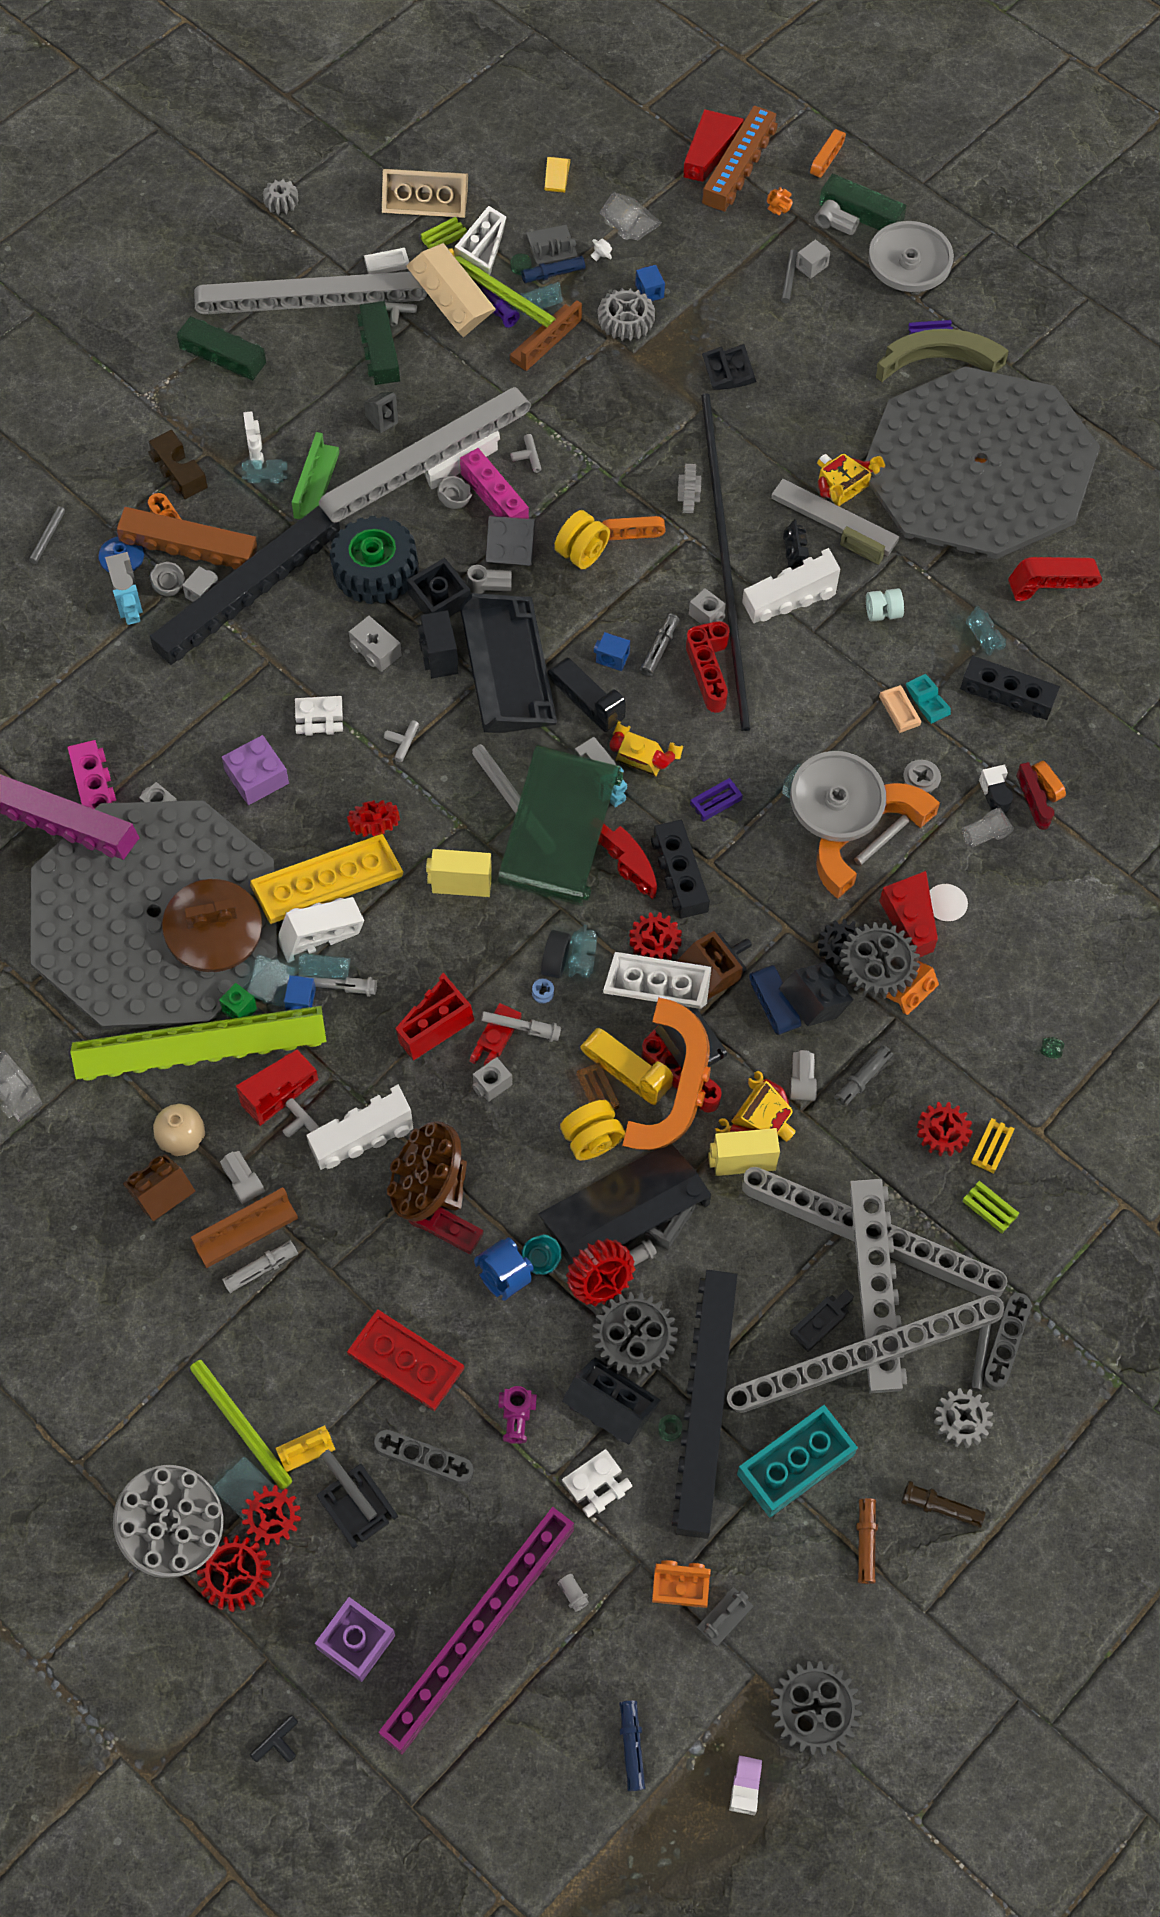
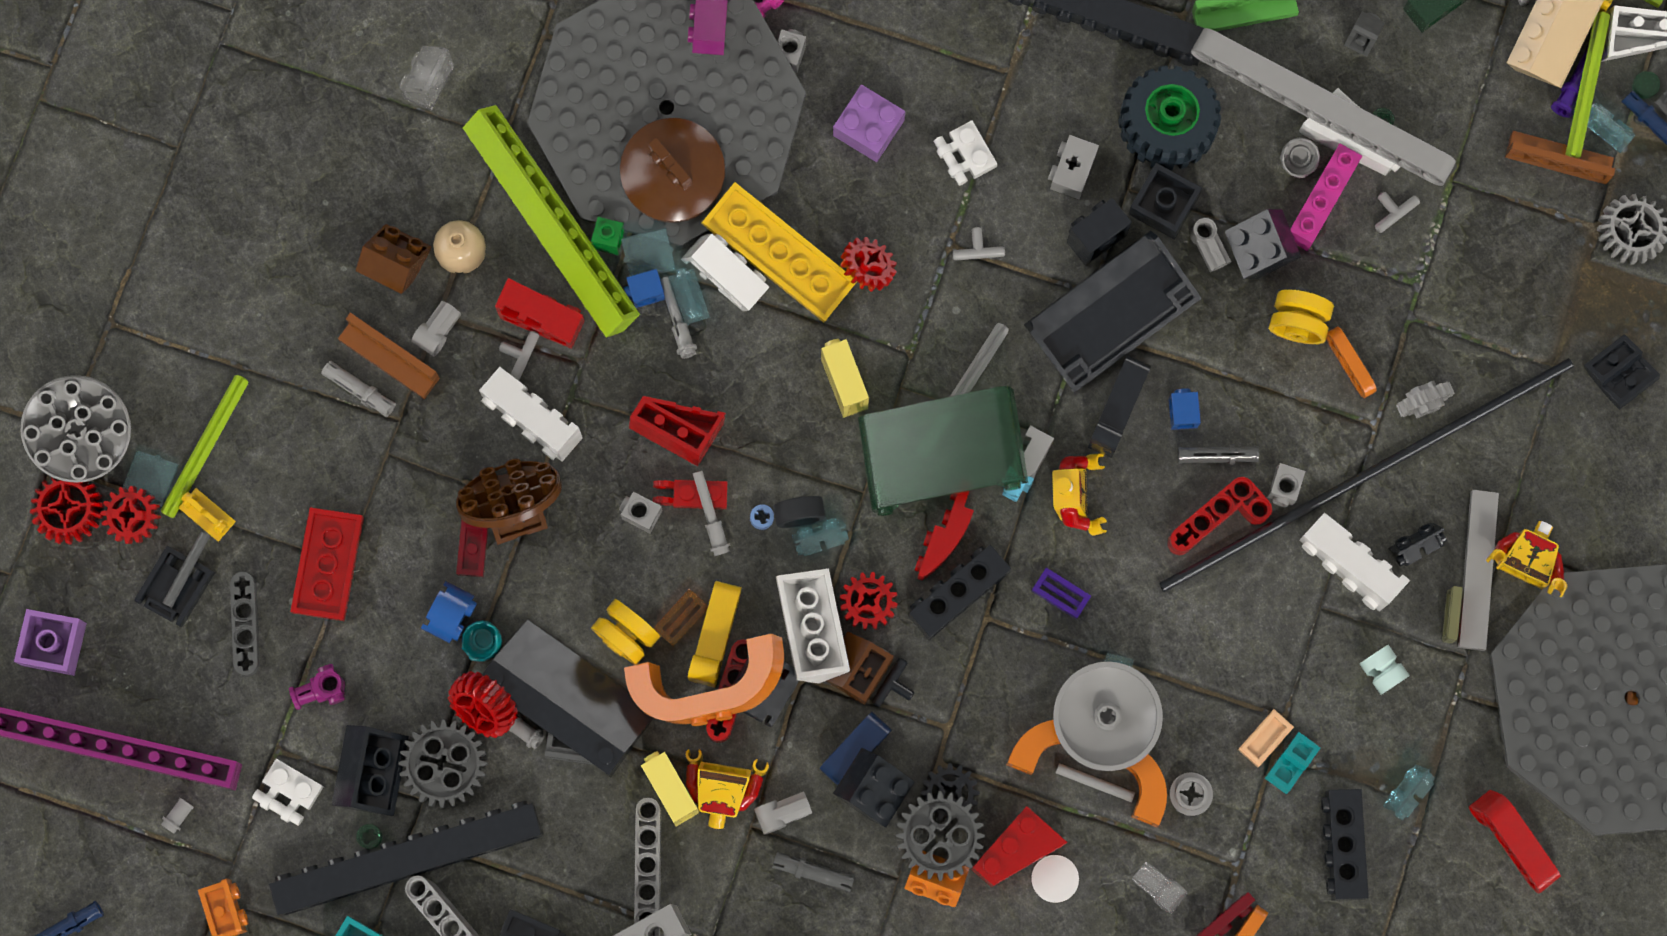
camera: 65 degrees right, 15 degrees up
leg [979,765,1013,814] -> none

